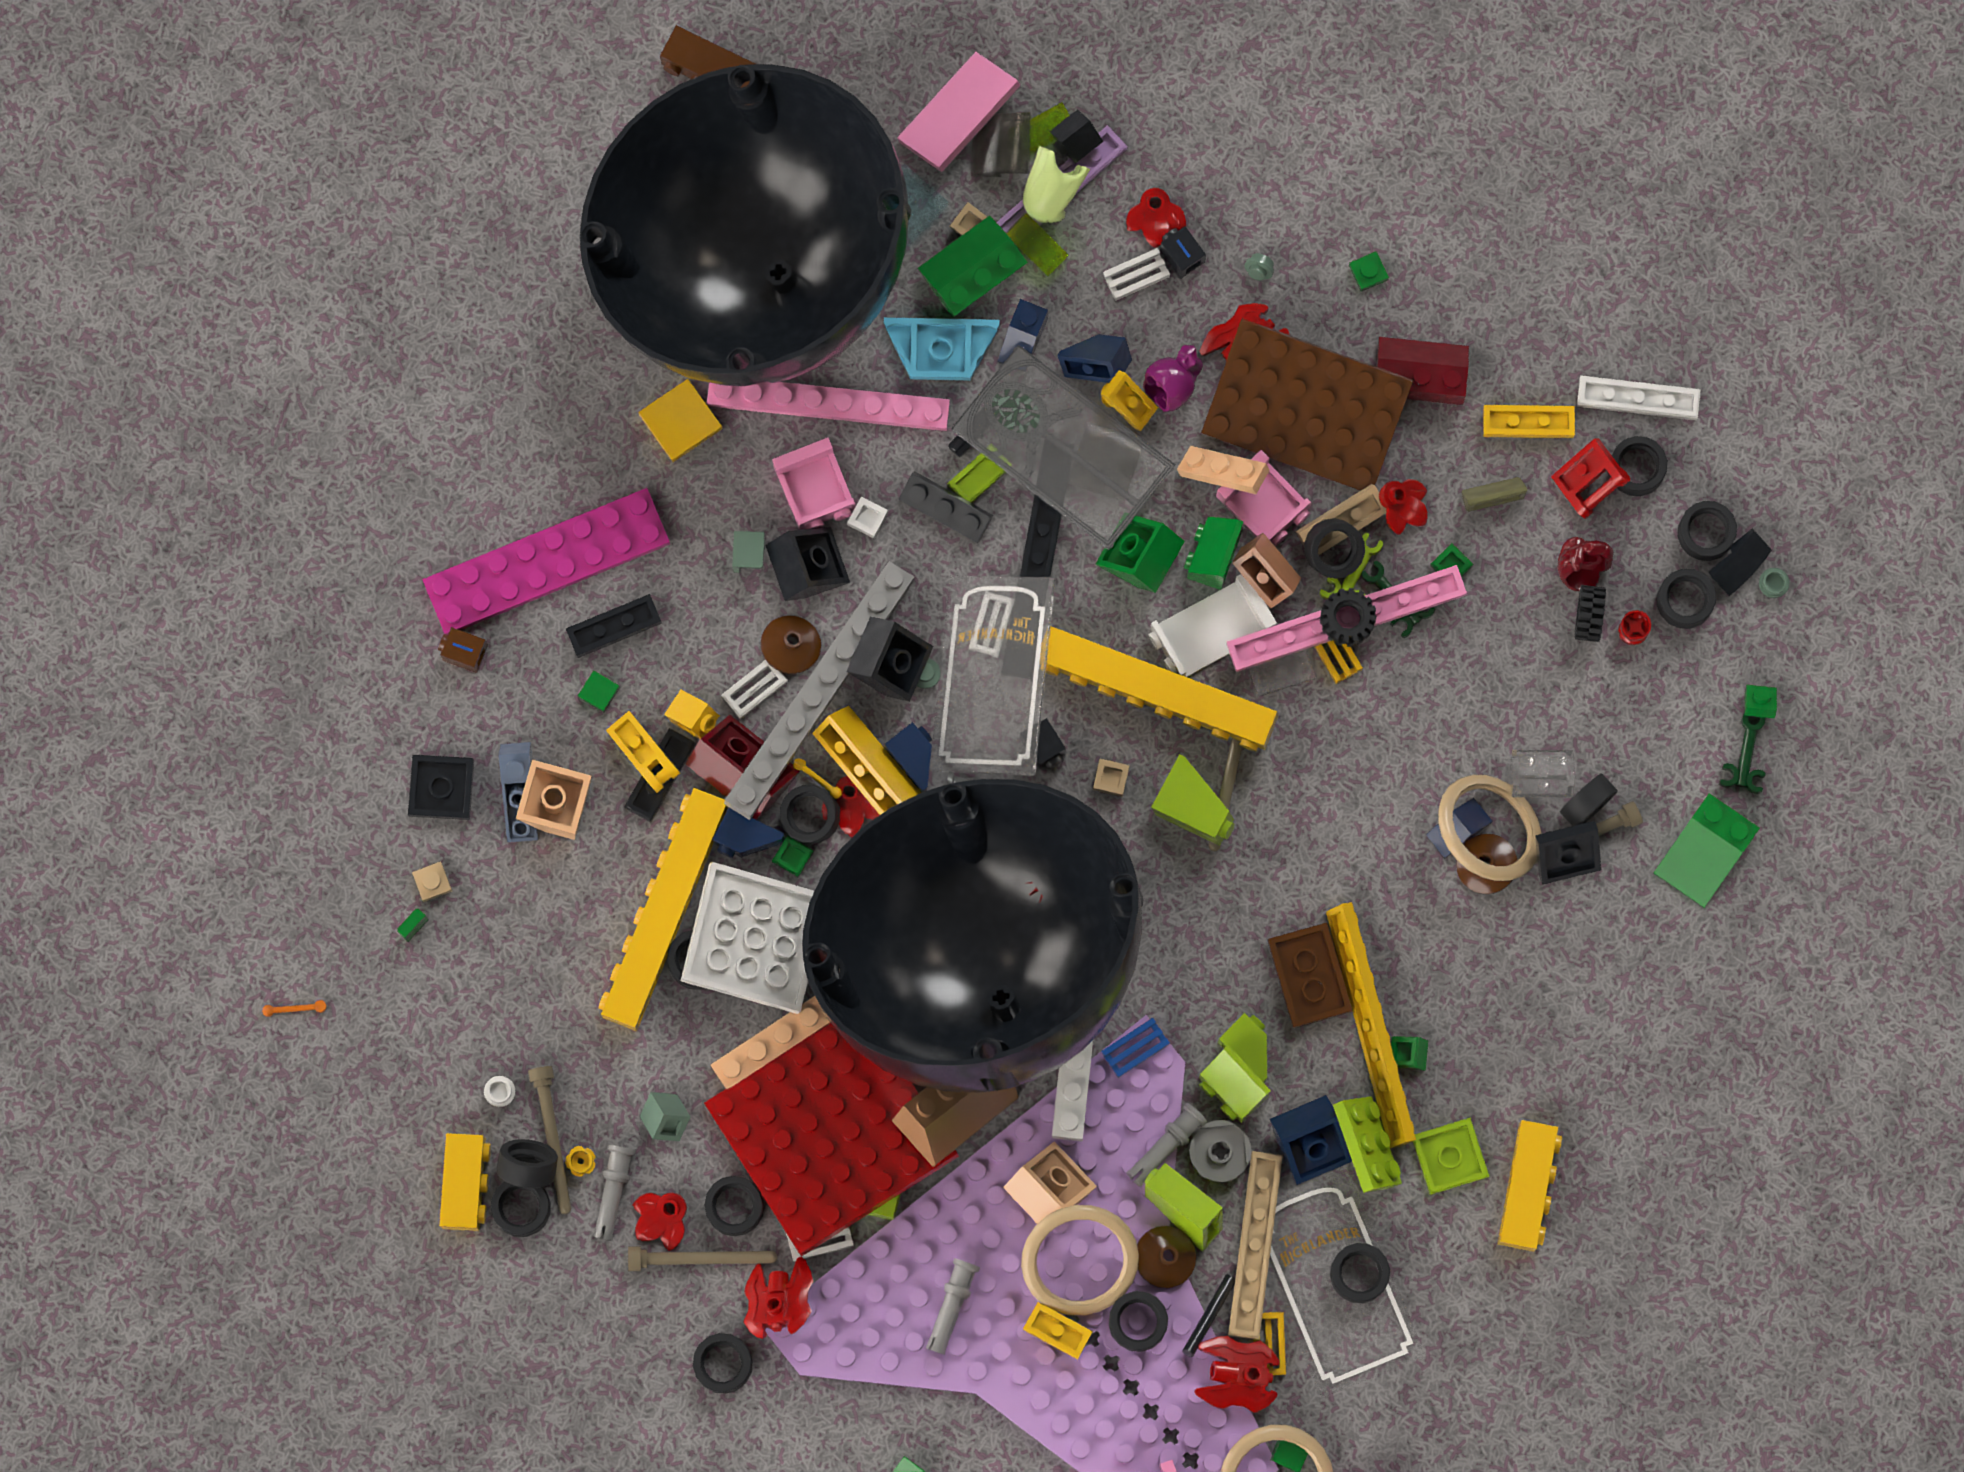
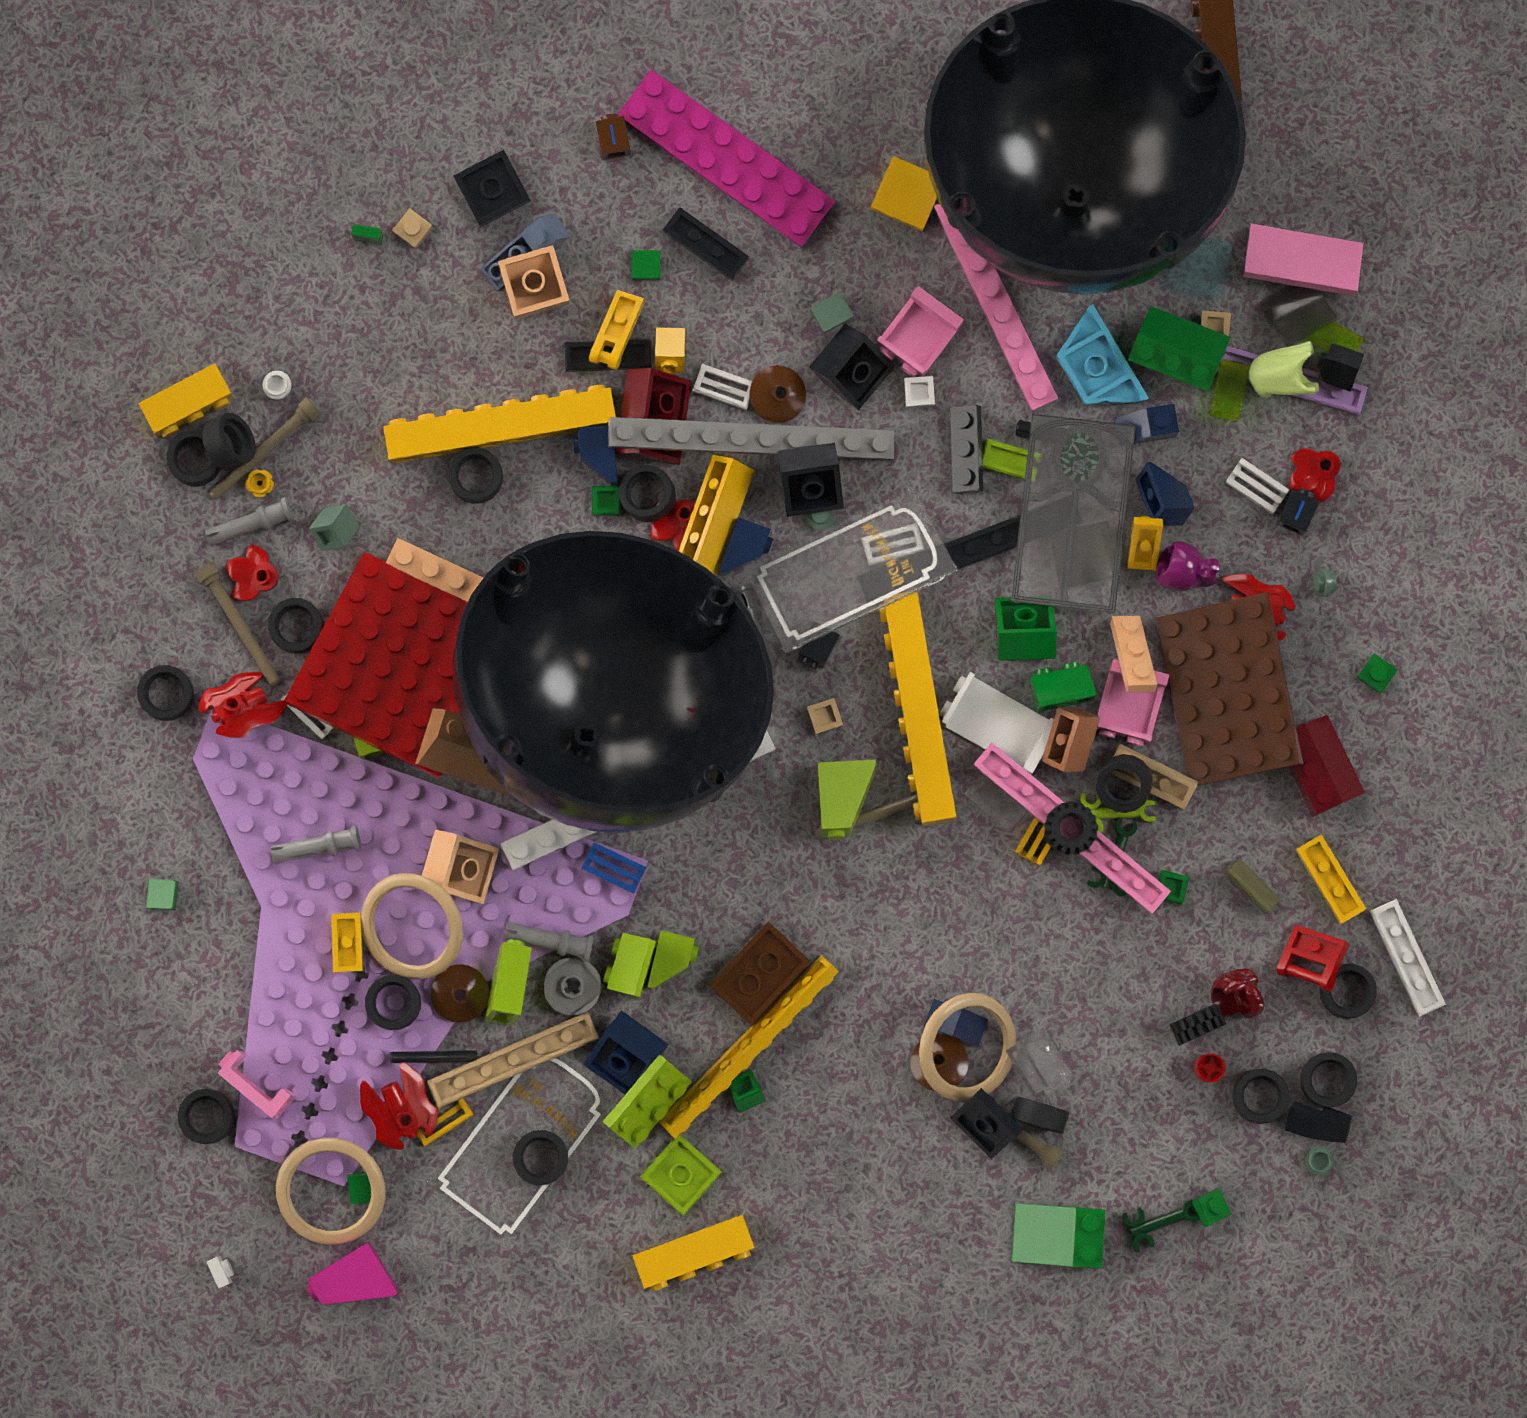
camera: 55 degrees right, 5 degrees up
orange hinge [262,1000,327,1017] -> none
white plate [681,862,814,1014] -> none
yellow hinge [793,758,842,799] -> none
red plate [1379,479,1428,535] -> none

